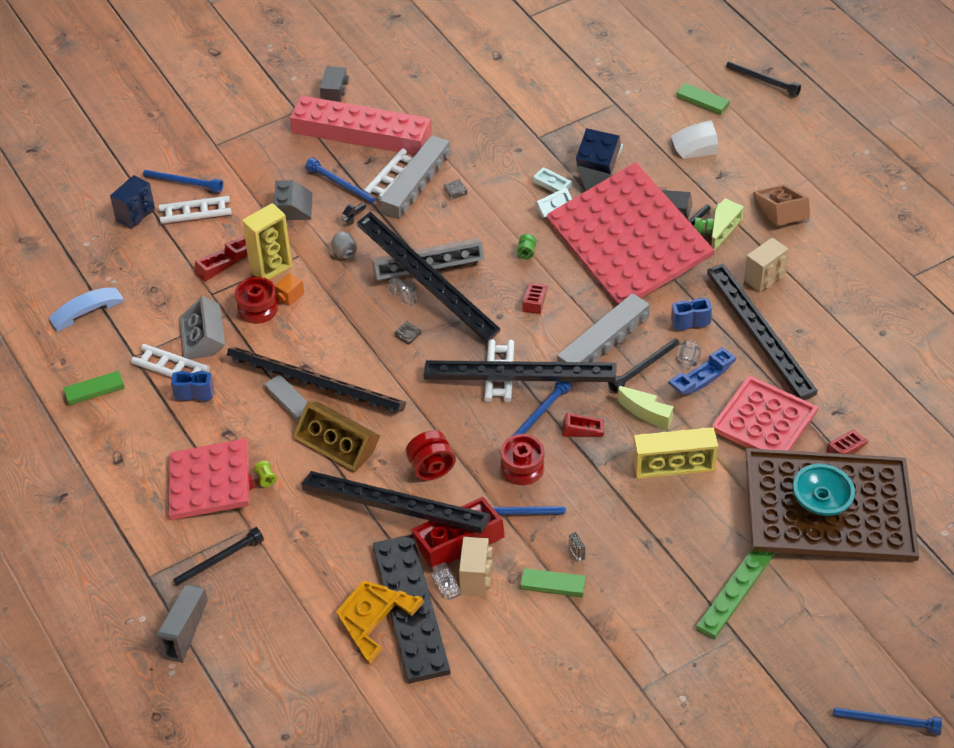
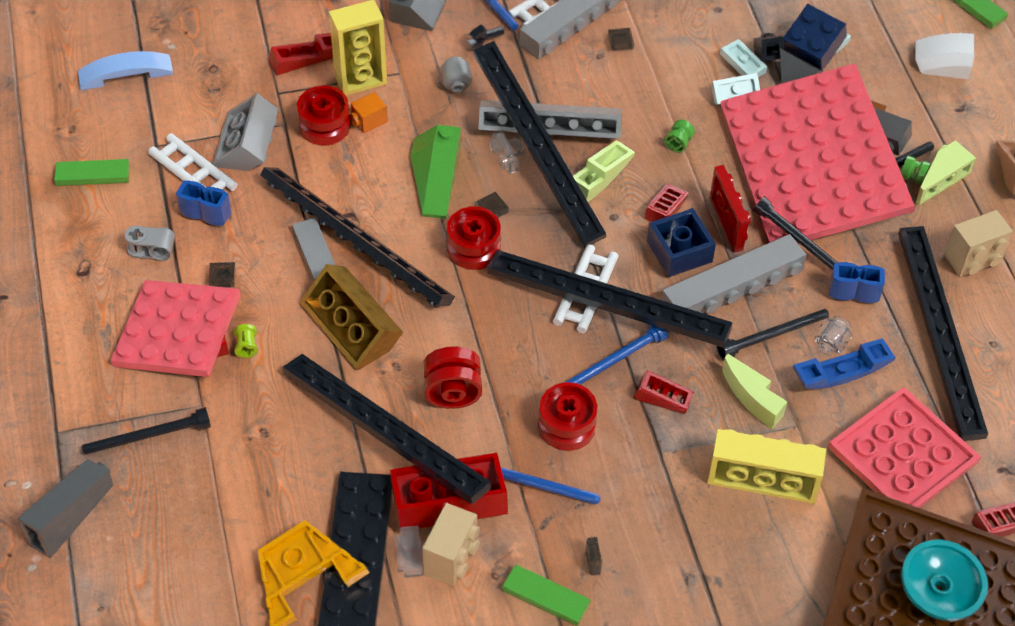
camera: 15 degrees right, 5 degrees up
none -> light grey piece [125,226,175,261]
none -> clear smoke tile [208,262,236,288]
none -> bright green wedge [411,125,461,219]
none -> red wheel [447,206,501,270]
none -> yellowish green slope [573,140,635,202]
none -> dark blue brick [647,208,716,277]
none -> red plate [710,165,751,253]
none -> black piece [752,196,838,270]
none -> black brick [753,33,784,62]

